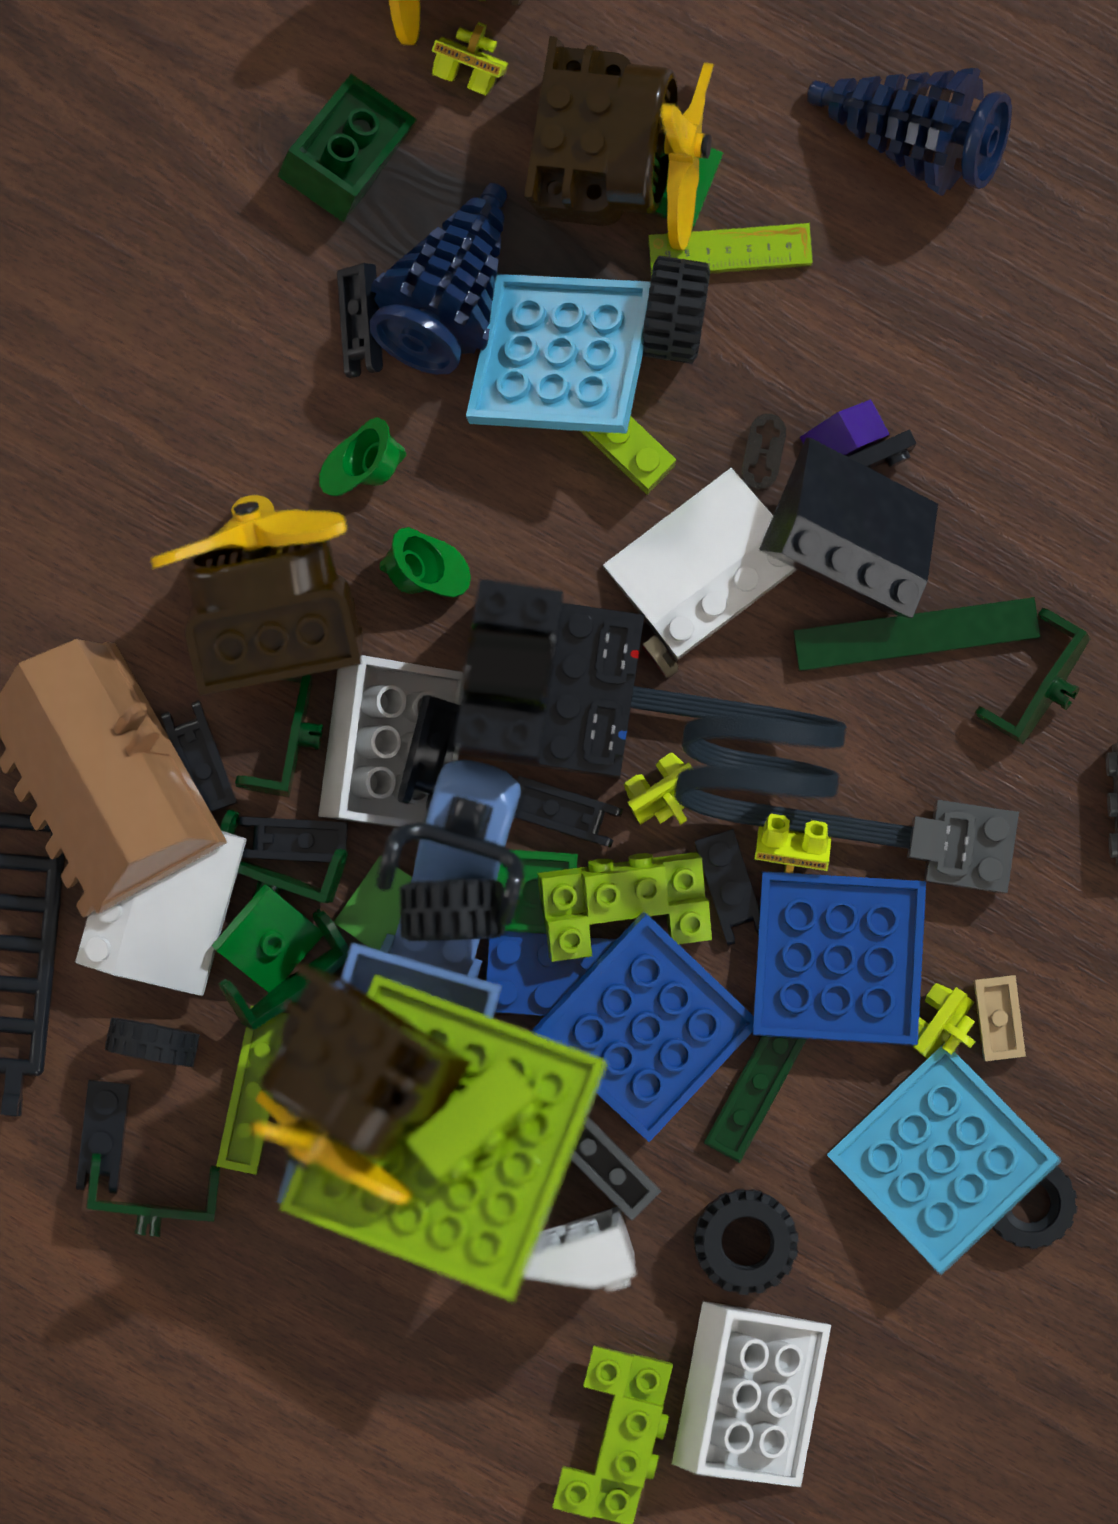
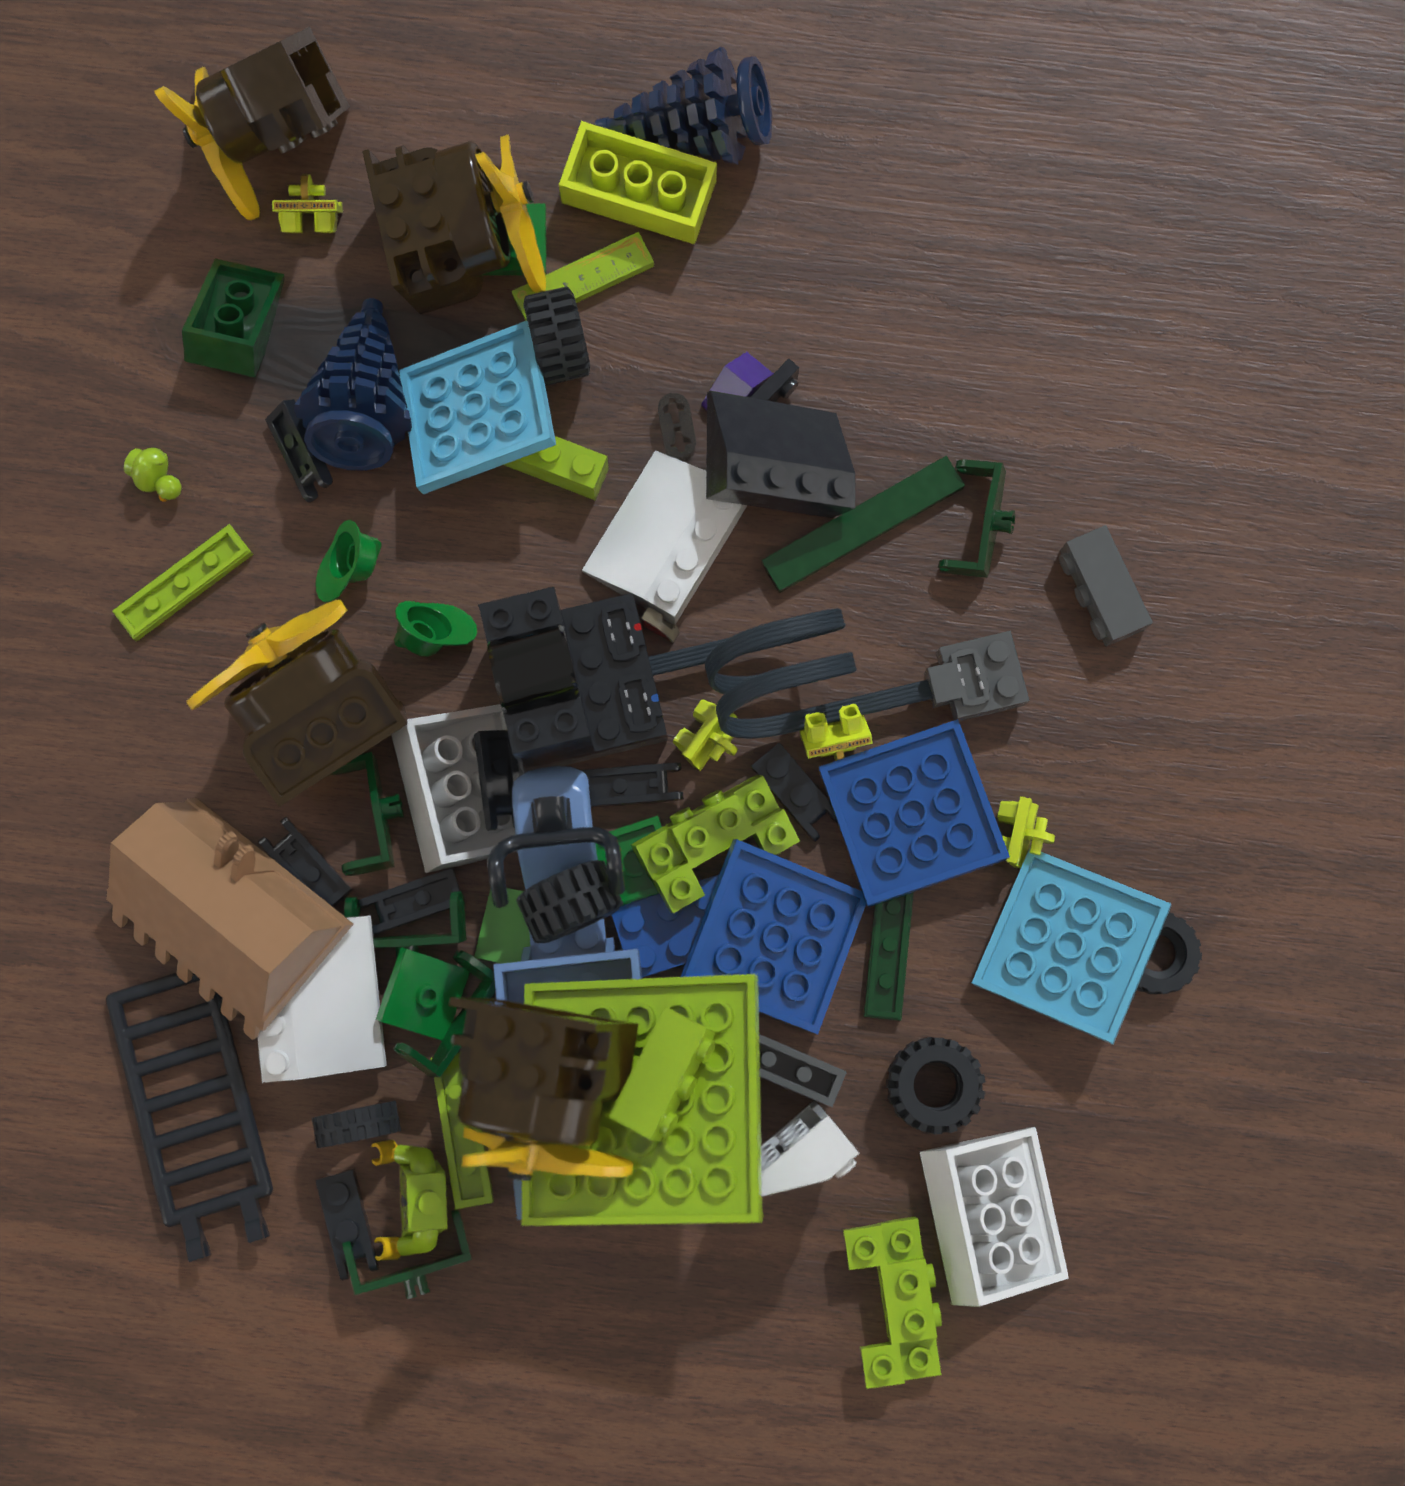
camera: 30 degrees left, 5 degrees down
tan plate [973,975,1026,1061] -> none
none -> lime tile [112,524,254,642]
none -> lime animal [124,447,182,502]
none -> lime torso [371,1140,447,1261]
none -> neon yellow brick [559,121,717,245]

